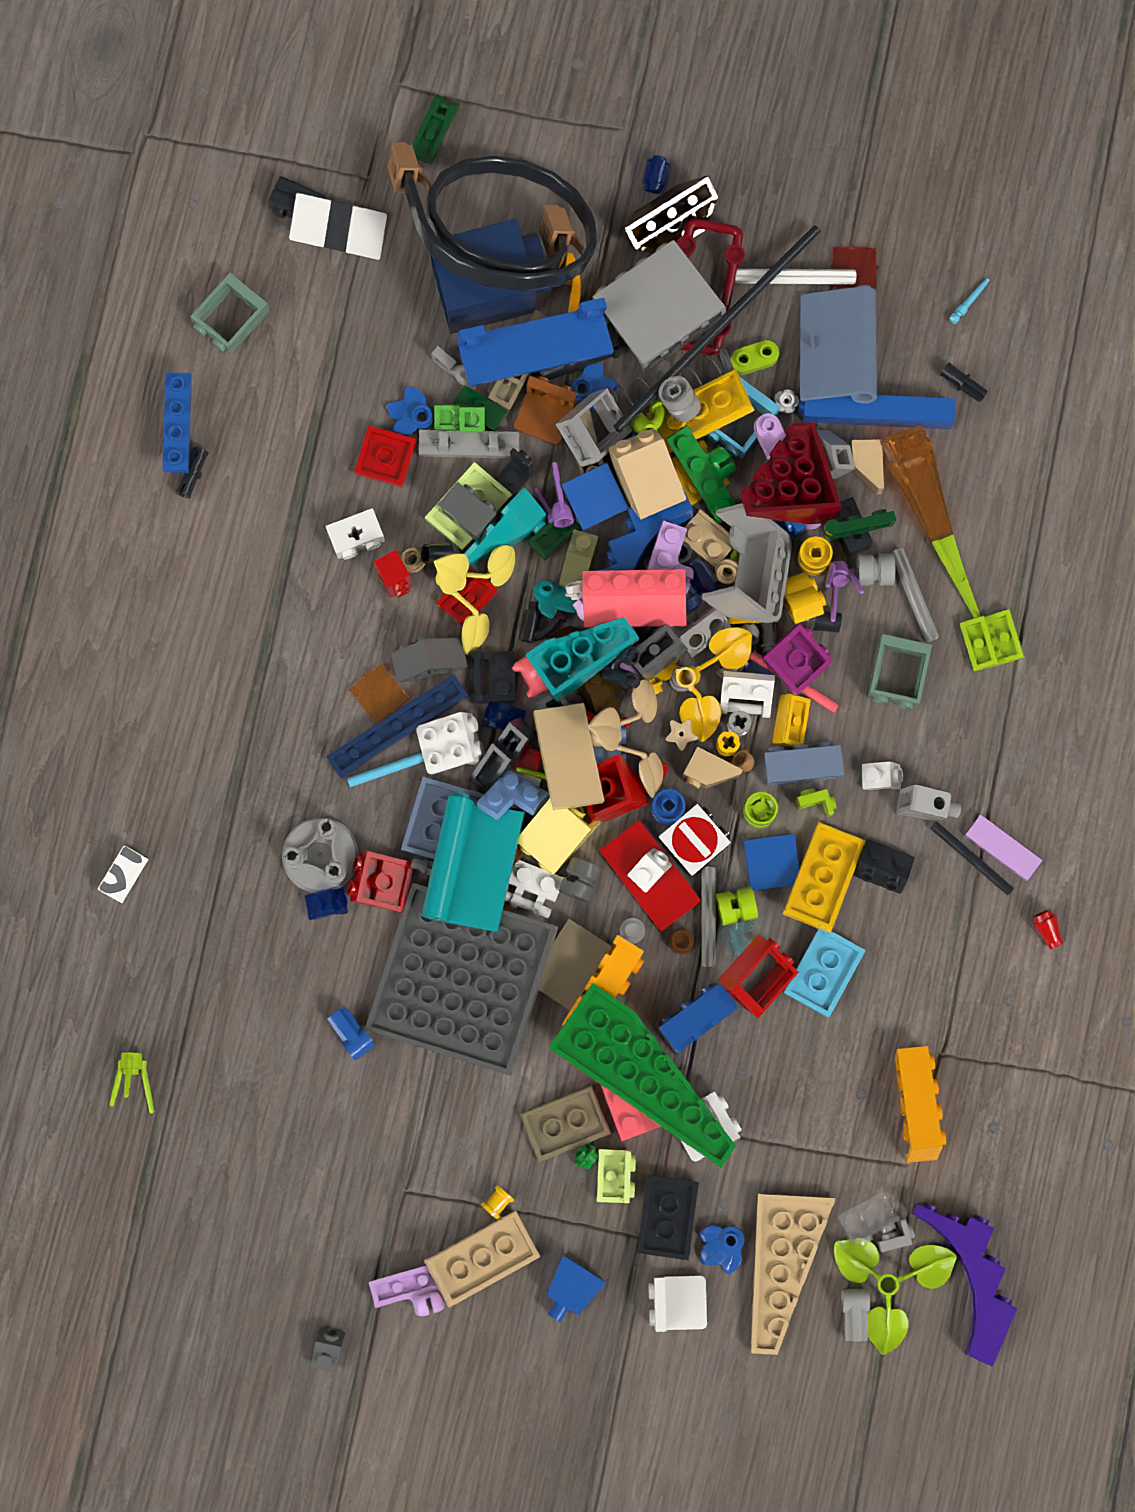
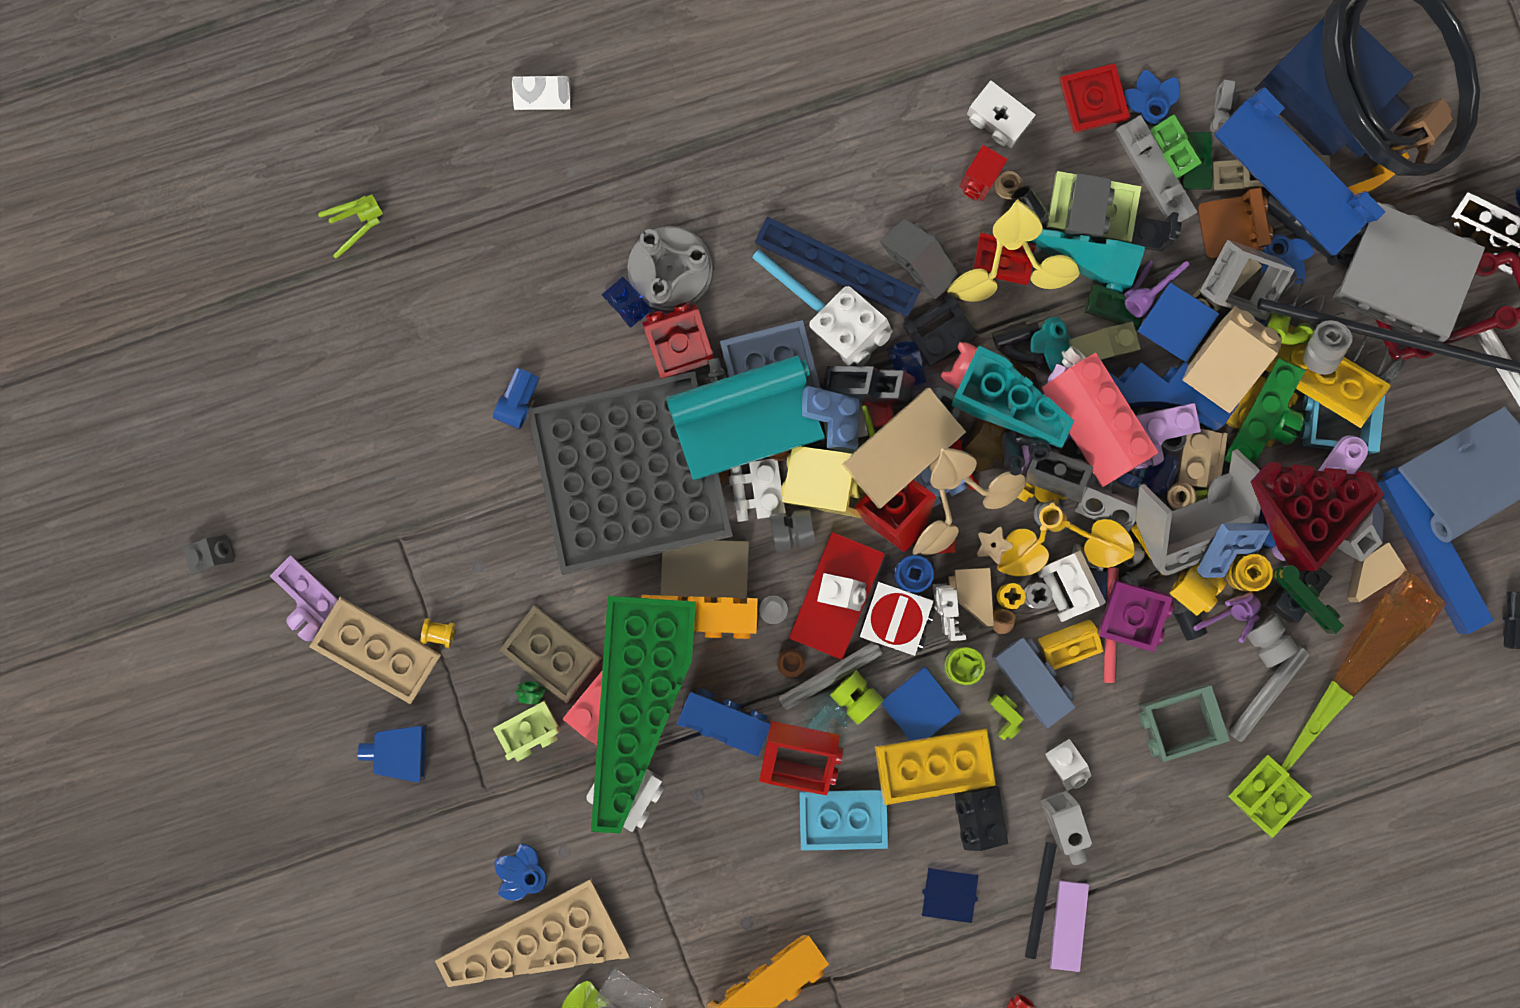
camera: 60 degrees right, 5 degrees up
clear orange piece [349,664,409,724] -> none
black plate [637,1175,699,1260] -> none
white bracket [649,1276,707,1332] -> none
lime plate [731,340,779,375] -> none
white plate [774,389,799,413] -> none
none -> clear blue piece [922,868,978,923]
none -> white piece [933,583,966,641]
none -> medium blue plate [1197,523,1270,578]

